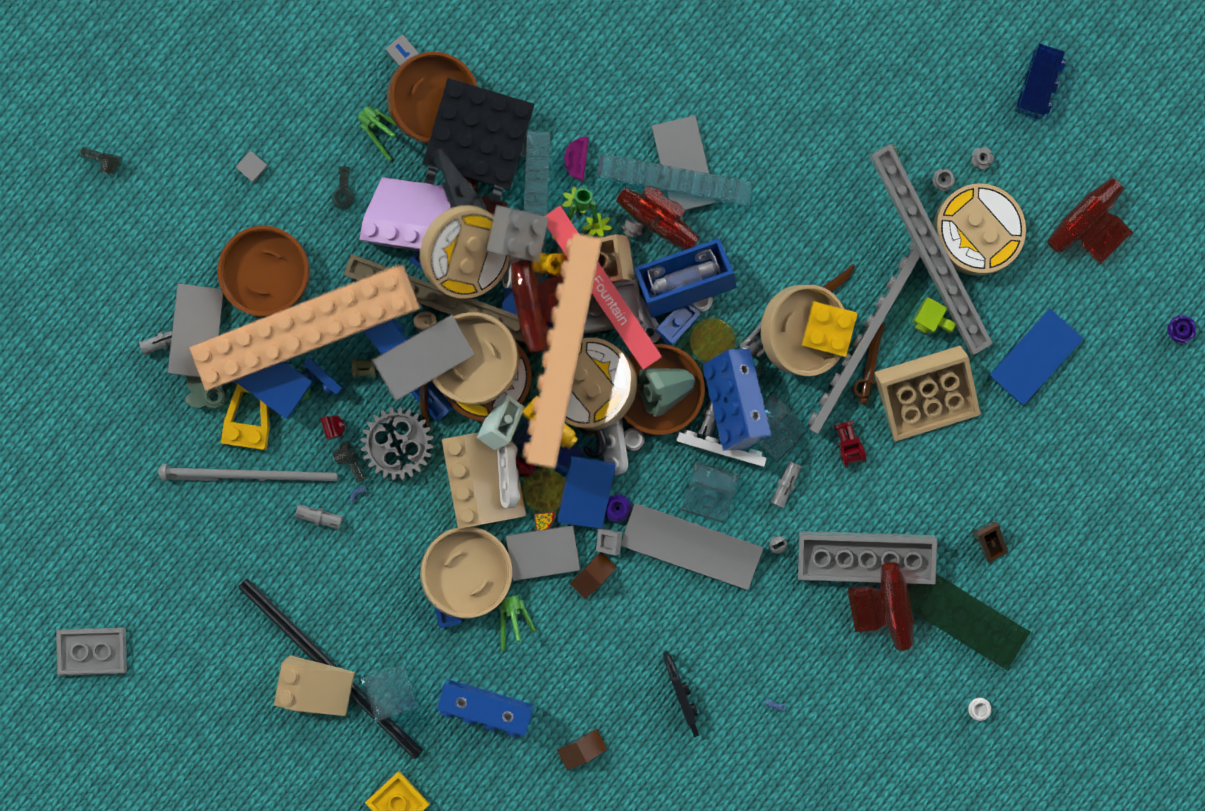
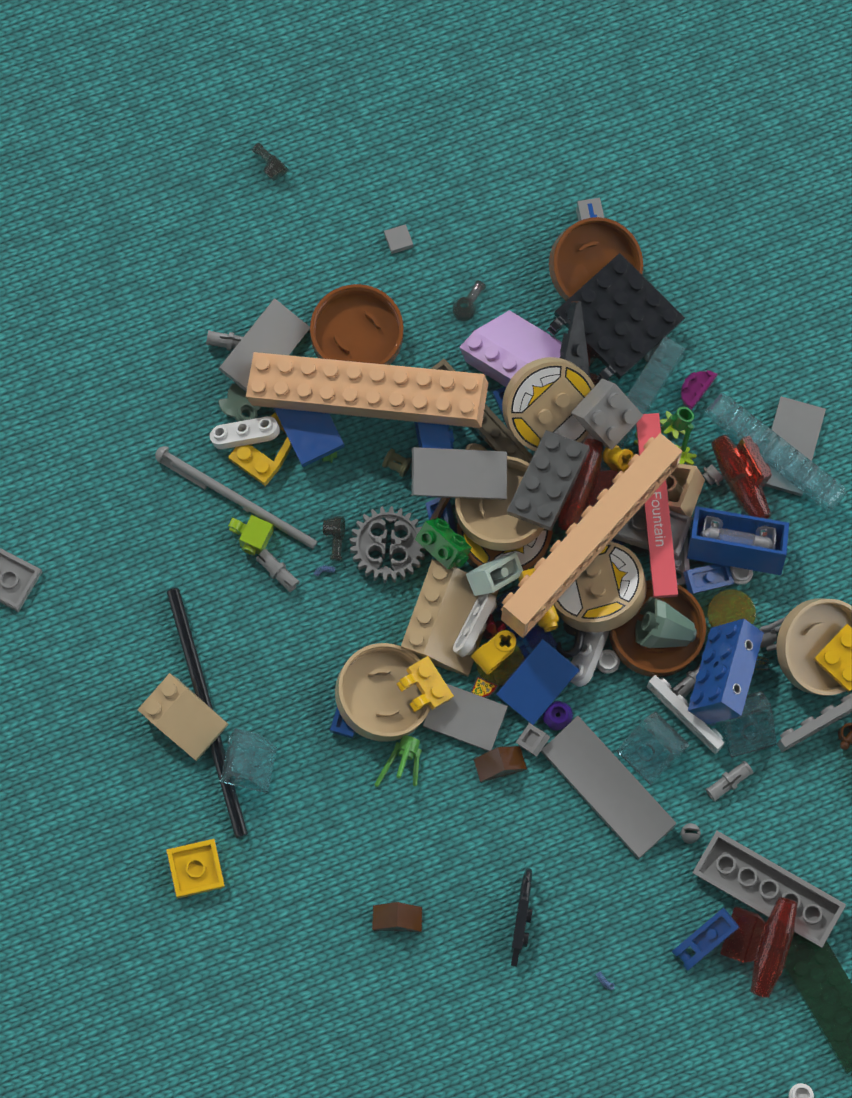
camera: 25 degrees right, 15 degrees down
blue plate [303,358,344,395] -> none
dark red plate [320,415,345,440] -> none
bright green plant [358,106,396,161] -> none
blue piece [437,679,534,738] -> none
dark red connector [834,420,867,468] -> none
none -> white plate [210,416,280,449]
none -> lime brick [228,515,274,555]
none -> yellow plate [397,656,454,712]
none -> green brick [415,518,472,569]
none -> yellow piece [471,630,516,675]
none -> dark grey plate [507,430,590,531]
none -> blue plate [672,908,740,971]

